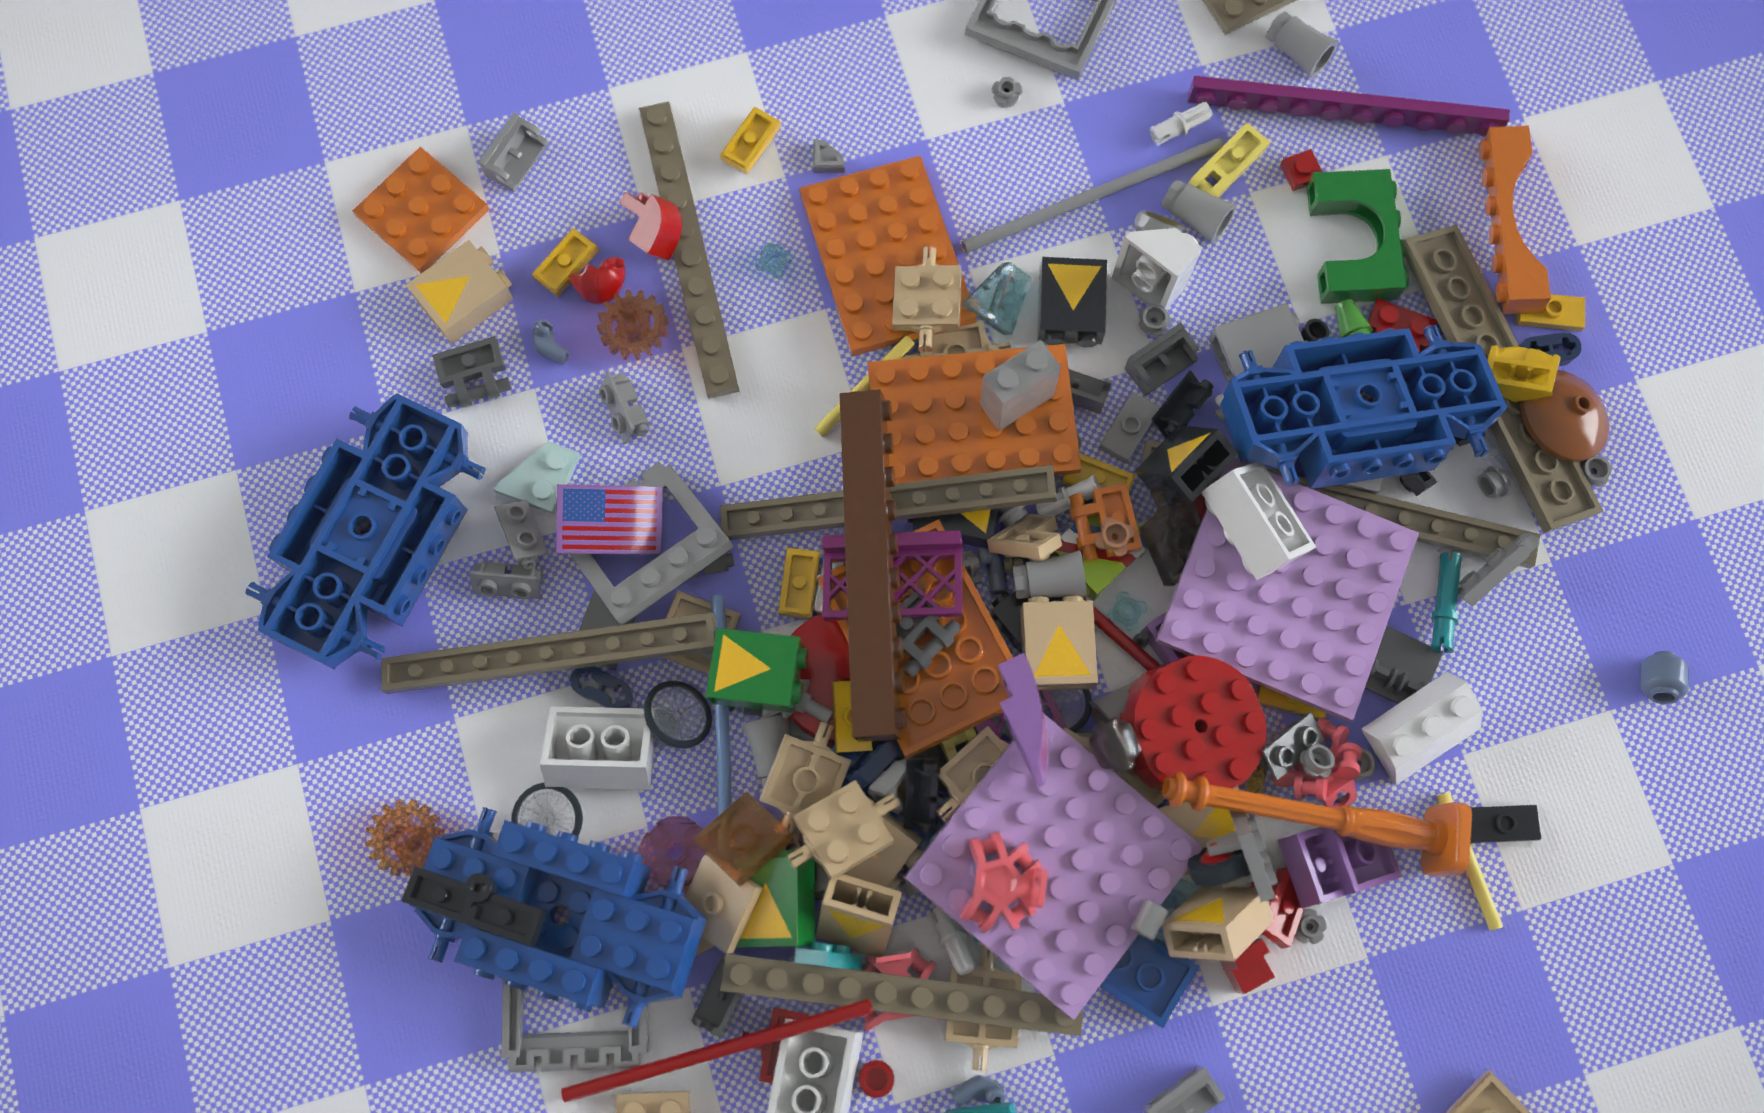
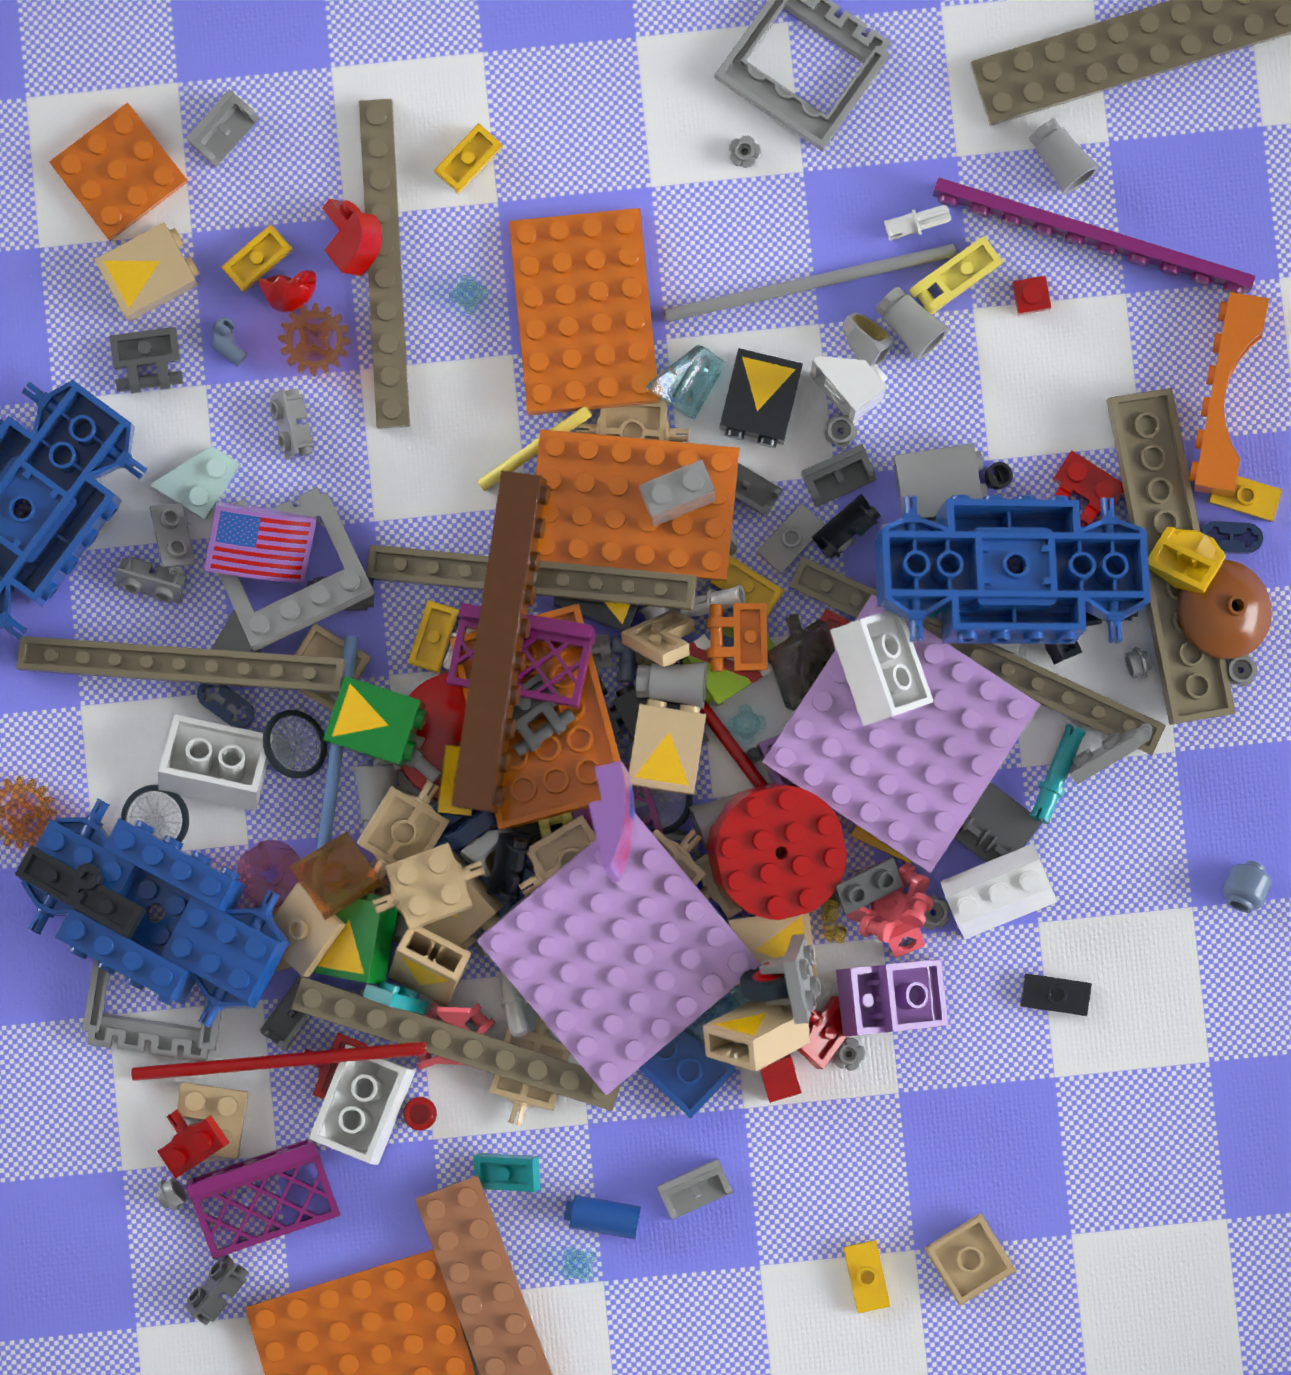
camera: 15 degrees right, 10 degrees up
light grey tile [813,139,845,173] -> none
tan plate [892,246,962,352] -> none
sand blue arm [950,1075,1005,1107] -> none
coral piece [960,832,1048,933] -> none
clear smoke head [1089,717,1141,773] -> none
nougat plate [1095,517,1135,557] -> none
light grey hinge [1130,899,1168,941] -> none
black brick [1134,425,1239,502] -> none
orange piece [1162,772,1472,877] -> none
light grey plate [1300,744,1335,778] -> none
green arch [1306,169,1409,304] -> none
bright green cone [1335,299,1373,338] -> none
light yellow bar [1436,792,1504,931] -> none

